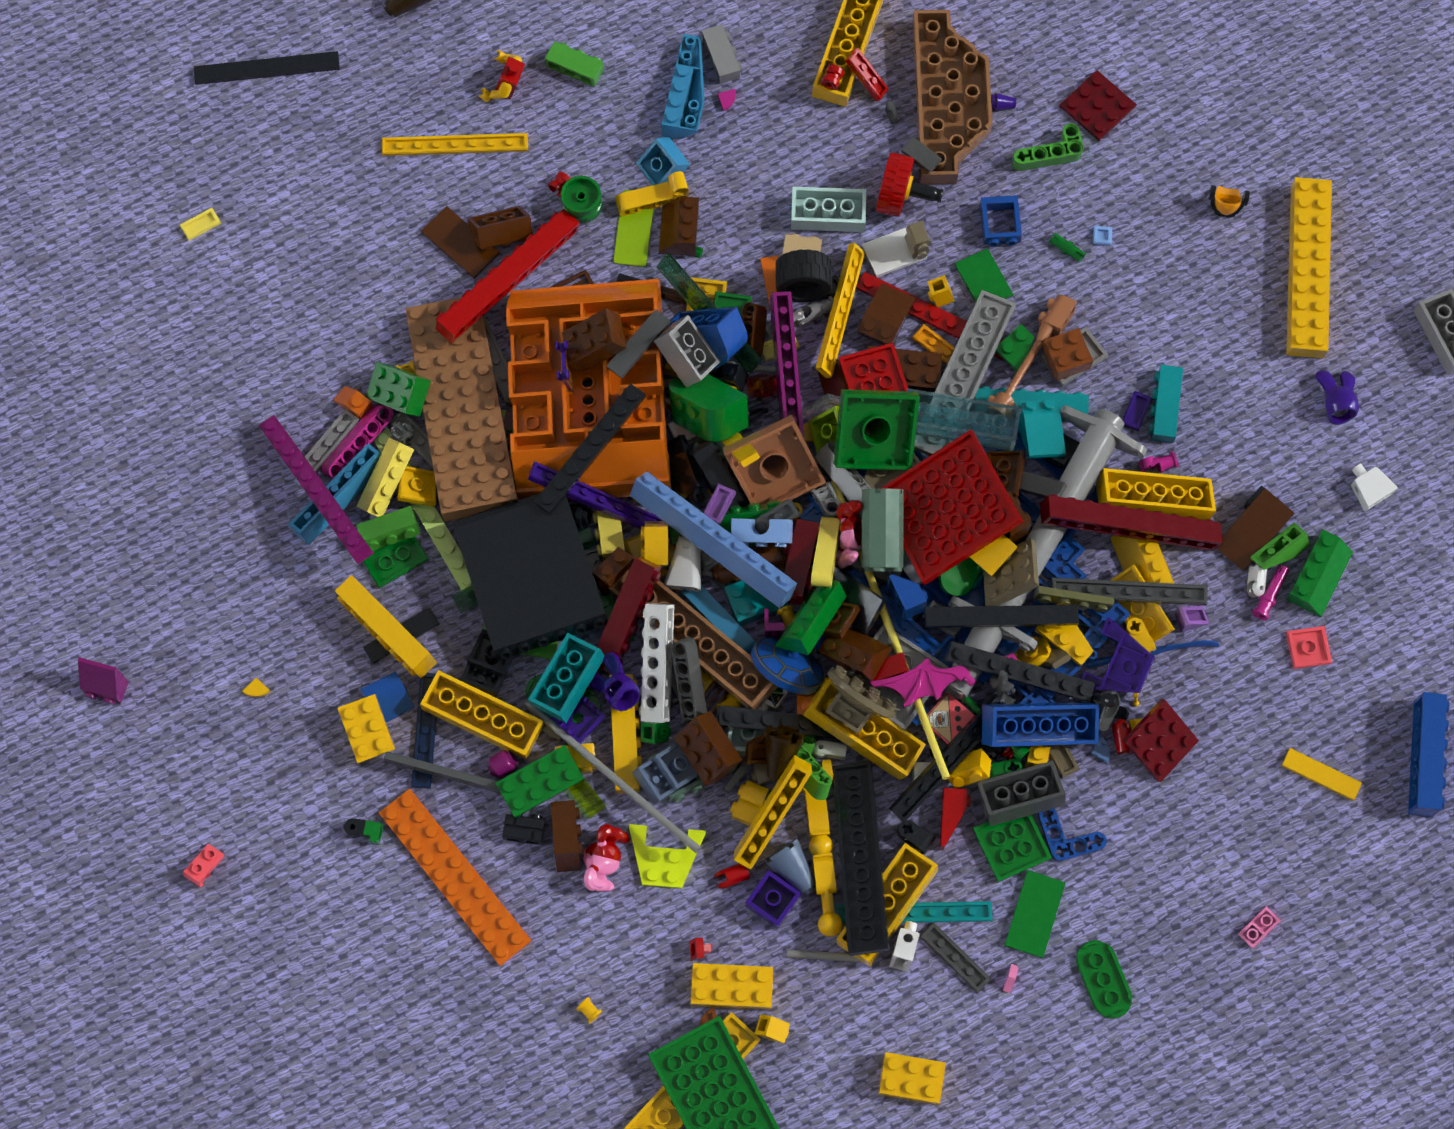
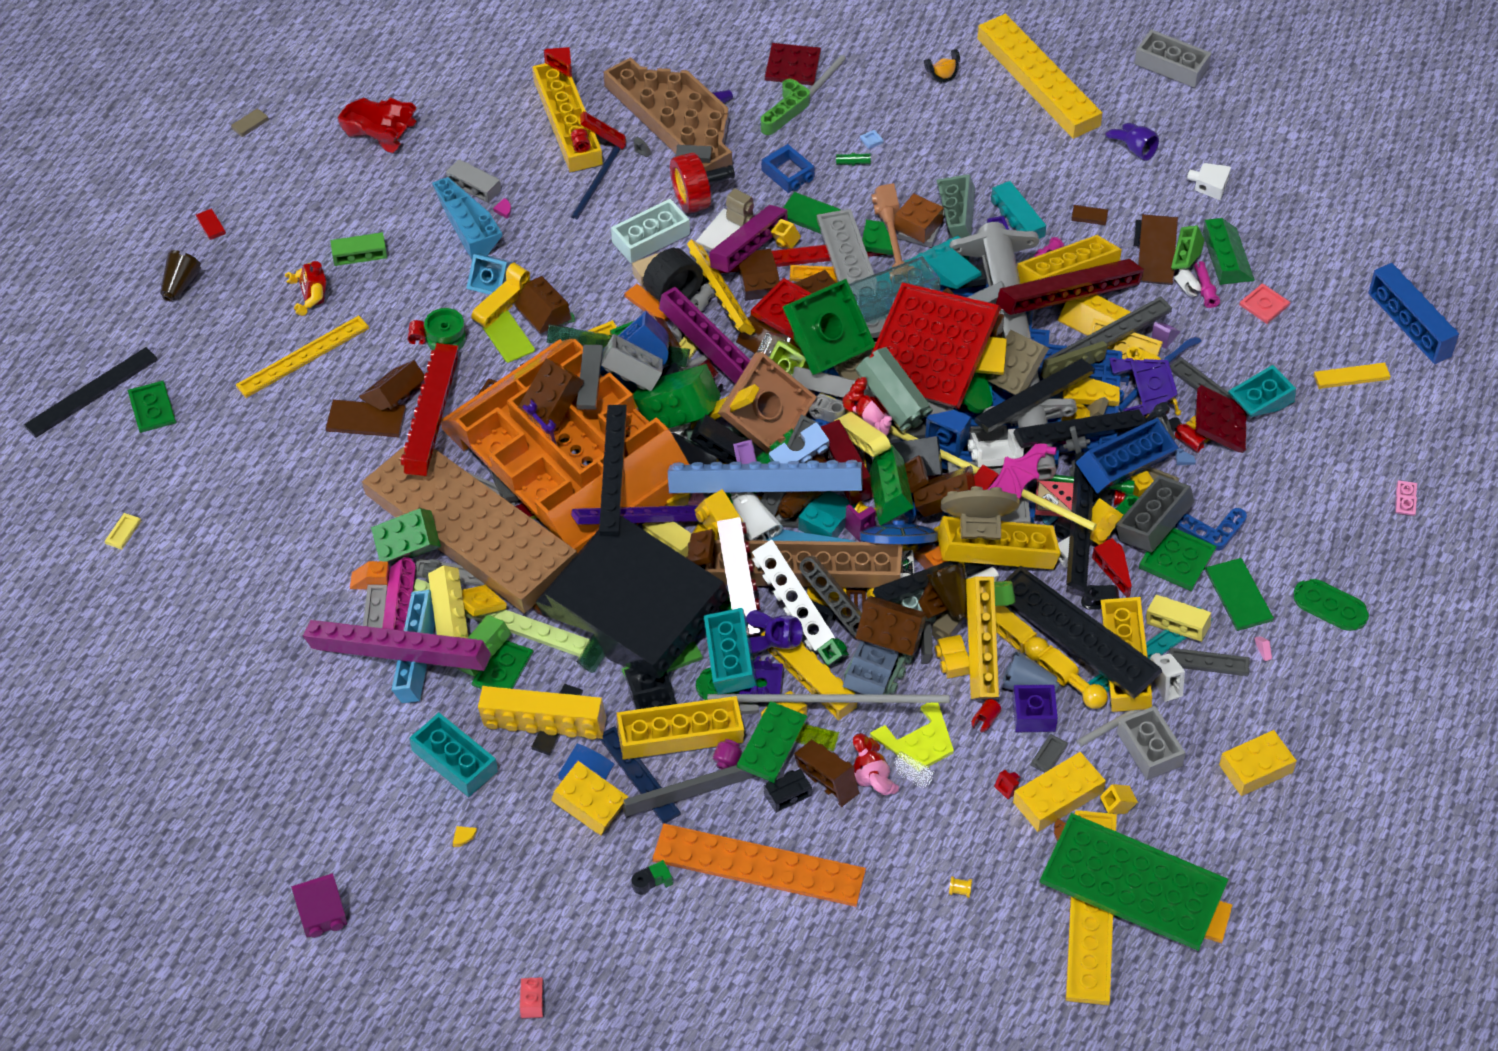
camera: 35 degrees left, 20 degrees down
none -> green tile [127,380,176,433]
none -> teal brick [409,712,498,798]
none -> dark blue piece [571,146,620,220]
none -> magenta brick [709,204,788,272]
none -> light grey bar [809,55,846,98]
none -> clear tile [890,751,936,790]
none -> sand green wedge [936,174,975,238]
none -> white panel [968,429,1024,467]
none -> dark grey tile [1030,734,1068,773]
none -> reddish brown tile [1071,205,1109,226]
none -> light grey brick [1117,706,1186,780]
none -> light yellow brick [1147,595,1211,642]
none -> dark grey tile [1170,357,1235,401]
none -> teal slope [1228,365,1296,417]

